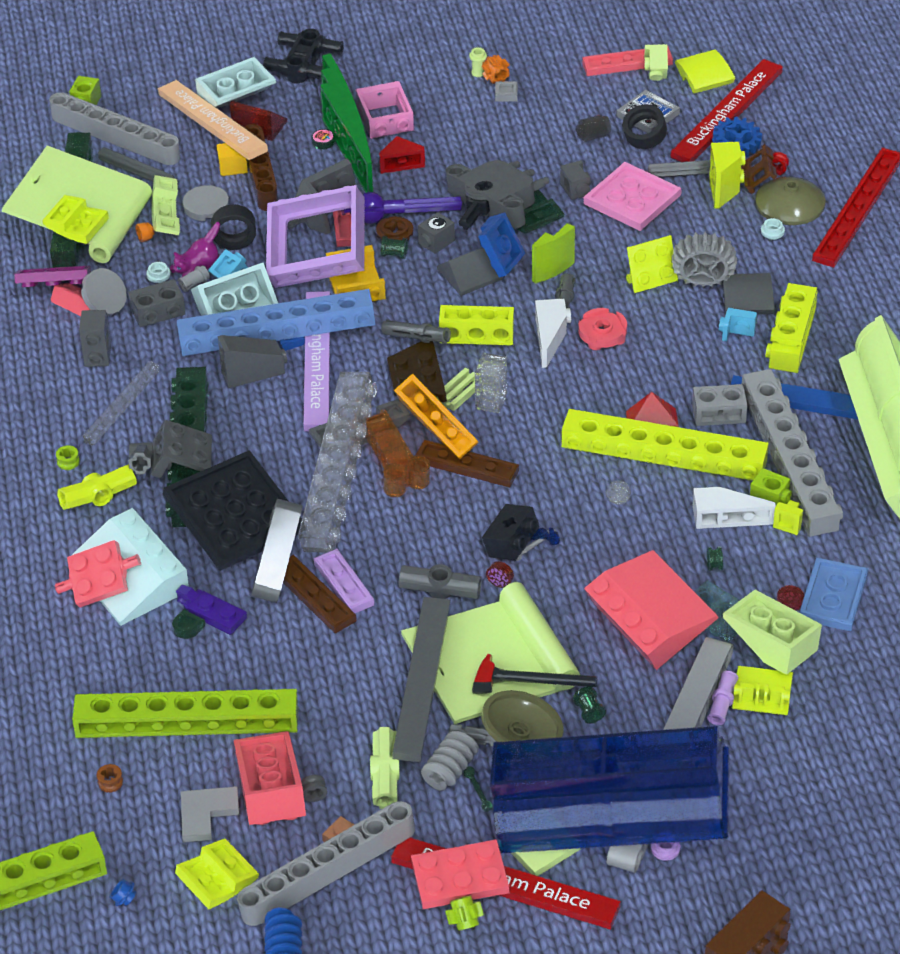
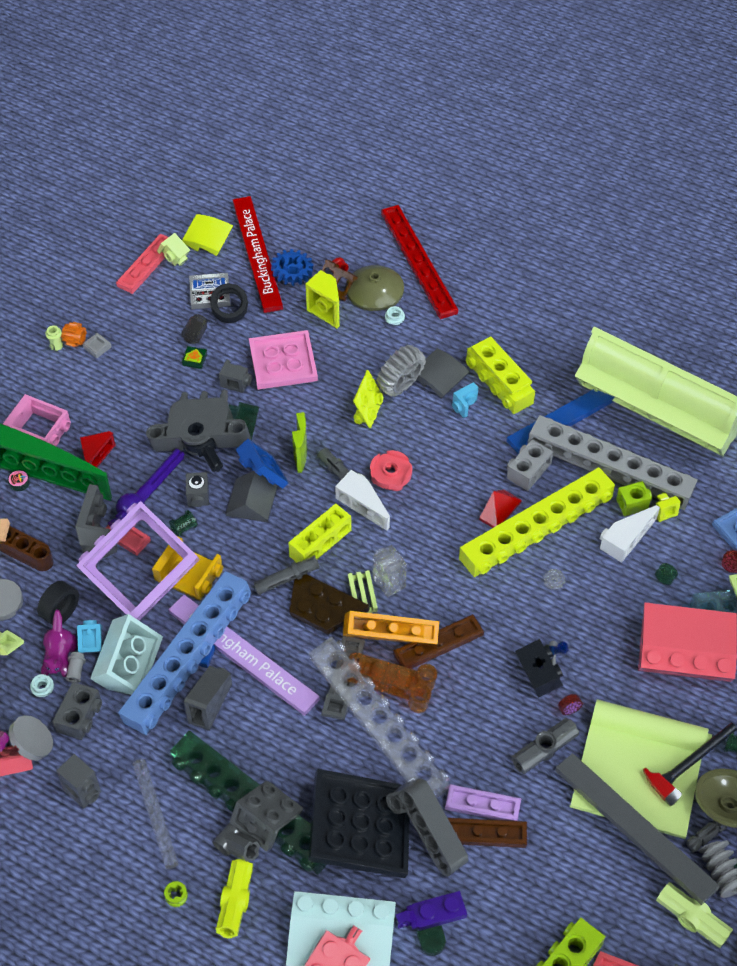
camera: 50 degrees left, 10 degrees up
reddish brown gear [376,216,413,245] -> none
axle [648,160,710,177] -> none
none -> tile [182,346,207,369]

